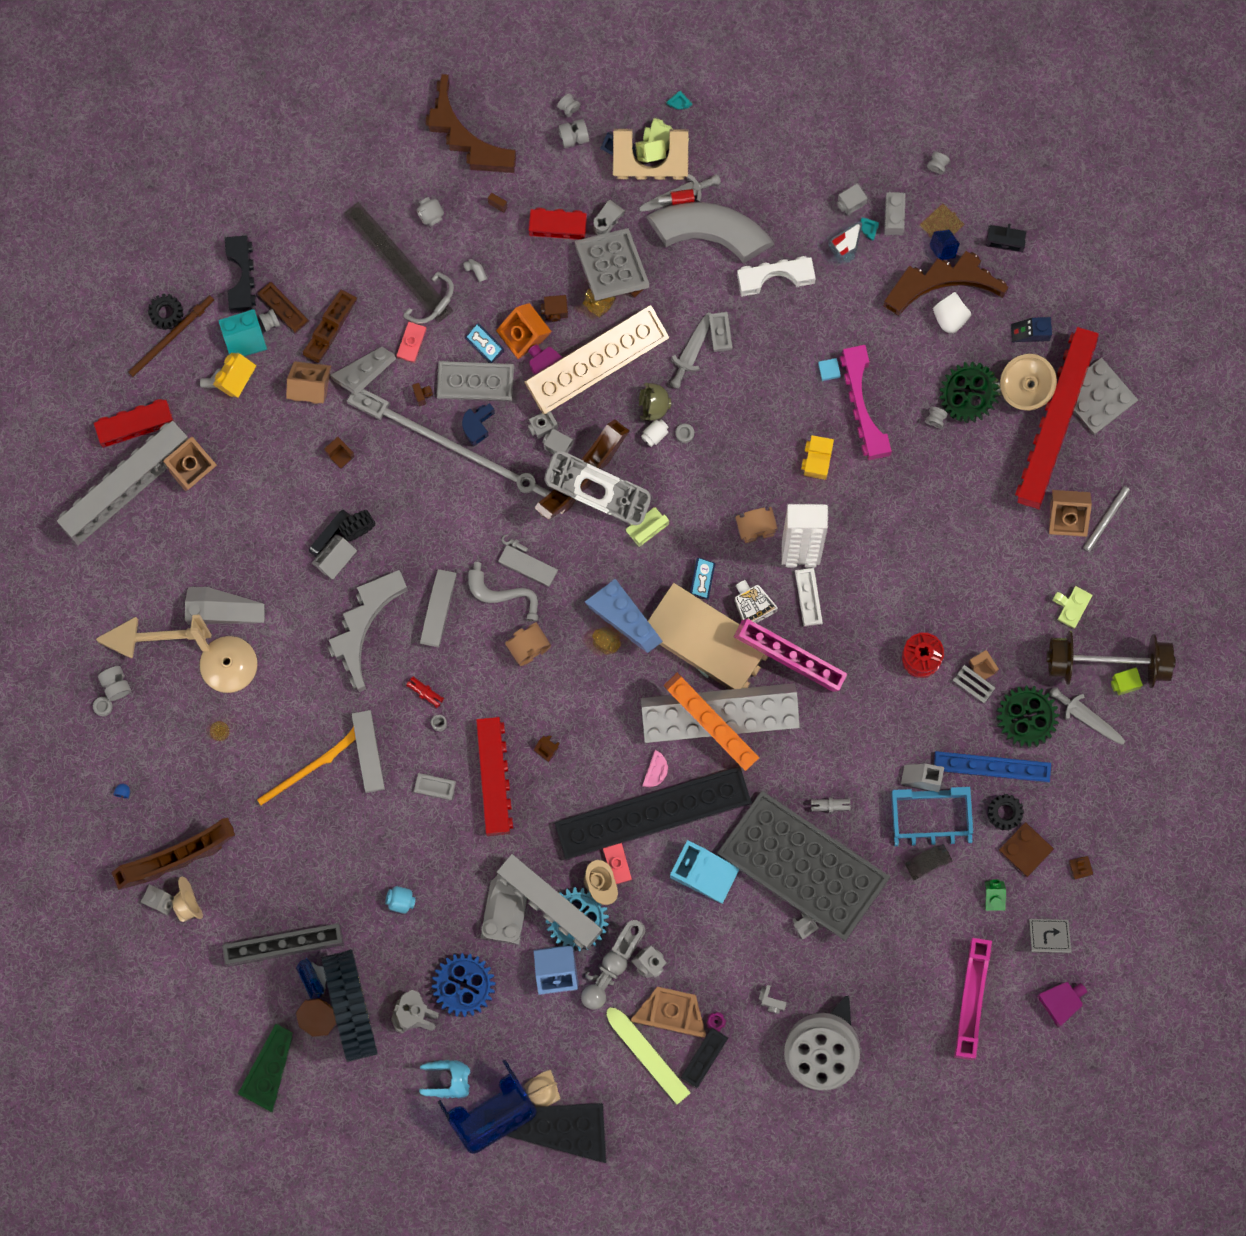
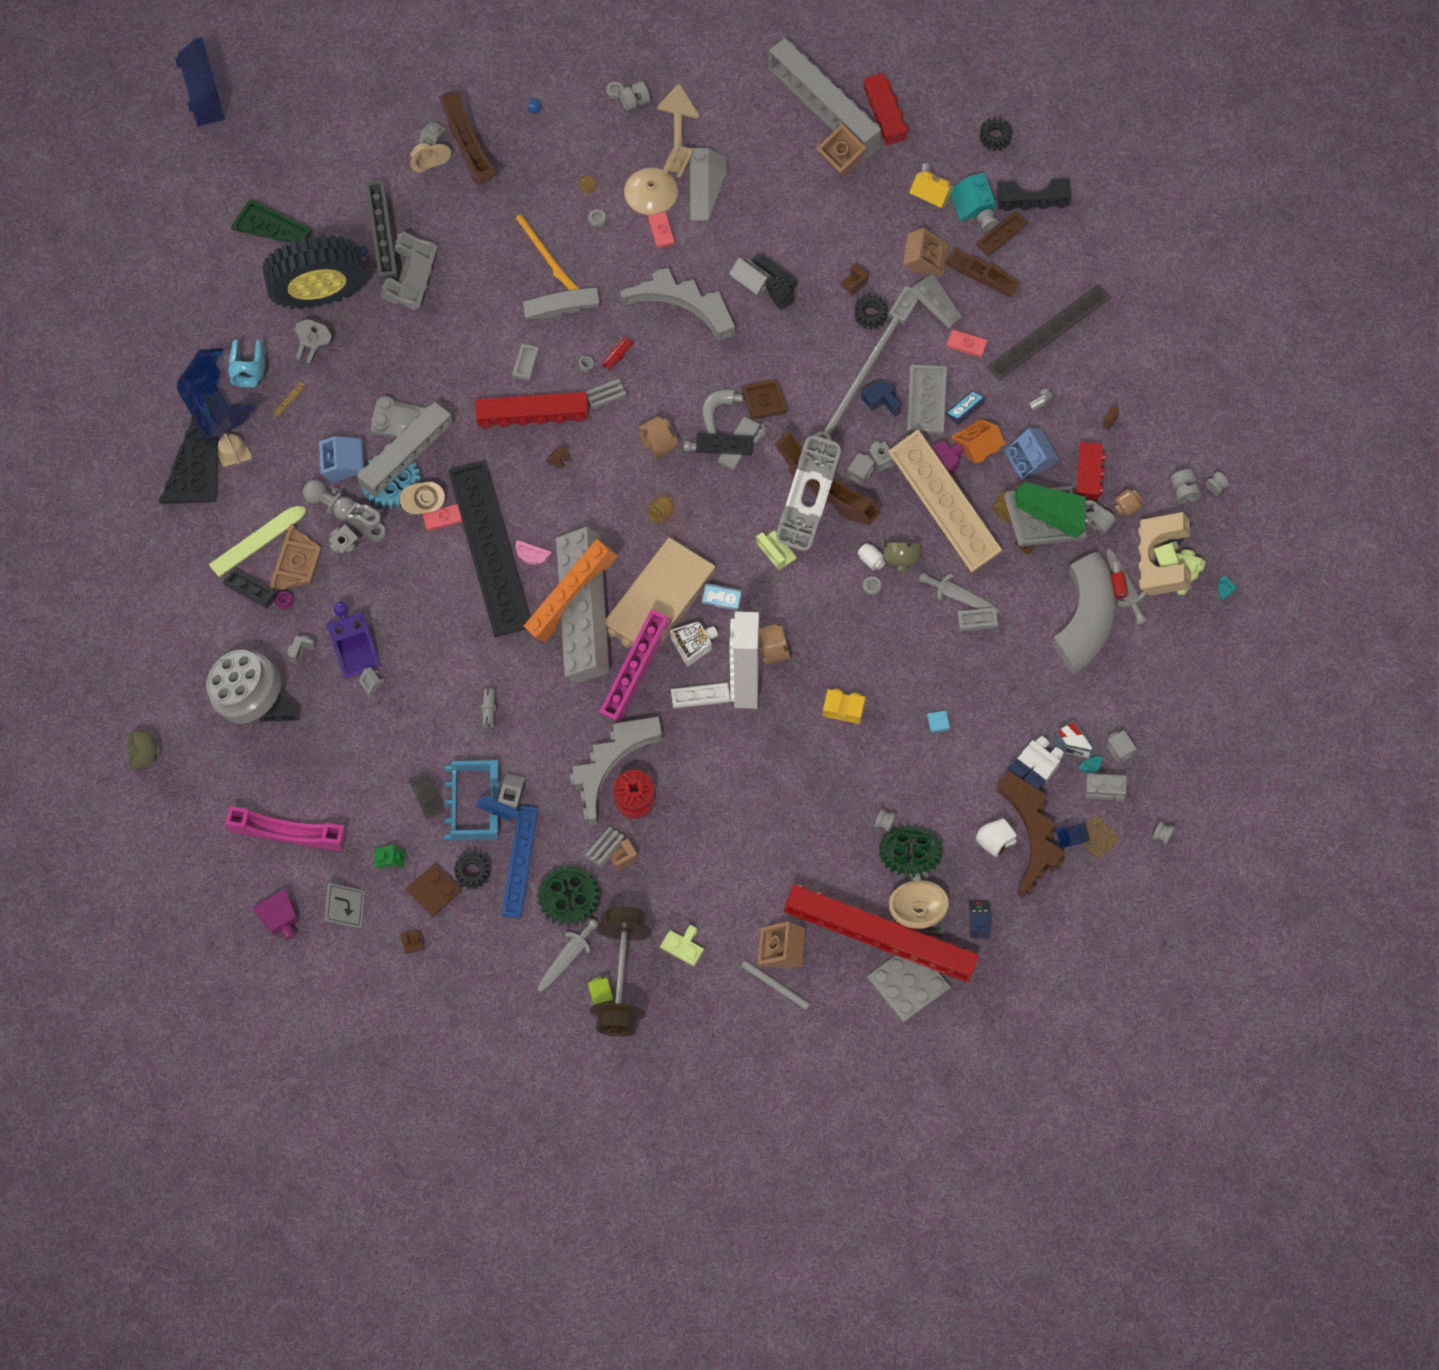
camera: 90 degrees right, 10 degrees down
reddish brown bar [128,295,215,377] -> none
medium azure head [385,886,416,914] -> none
light grey piece [403,272,454,324] -> none
reddish brown tile [412,383,433,407] -> none
light grey head [417,197,444,226] -> none
light grey slope [420,569,457,647] -> none
reddish brown arch [426,74,516,173] -> none
blue gear [432,953,496,1018] -> none
reddish brown brick [541,295,568,322] -> none
medium blue wedge [585,579,663,653] -> none
medium azure slope [670,840,739,904] -> none
dark grey plate [717,791,890,942] -> none
white arch [737,256,816,297] -> none
dark pink arch [840,345,892,461] -> none
black panel [986,224,1026,253] -> none
none -> olive cylinder [128,731,159,769]
none -> clear blue windscreen [175,37,225,127]
none -> yellow piece [272,380,307,419]
none -> dark purple slope [326,601,381,679]
none -> light grey bracket [380,231,437,310]
none -> blue tile [476,796,520,821]
none -> light grey arch [570,717,662,825]
none -> light grey tile [585,379,626,409]
none -> light grey tile [588,209,606,227]
none -> coral plate [648,212,675,249]
none -> black tile [696,433,753,456]
none -> reddish brown plate [741,379,788,420]
none -> black tyre [855,295,888,330]
none -> medium blue slope [1004,428,1059,481]
none -> white hips [1007,736,1064,791]
none -> green slope [1014,482,1086,538]
none -> medium nougat head [1114,489,1143,517]

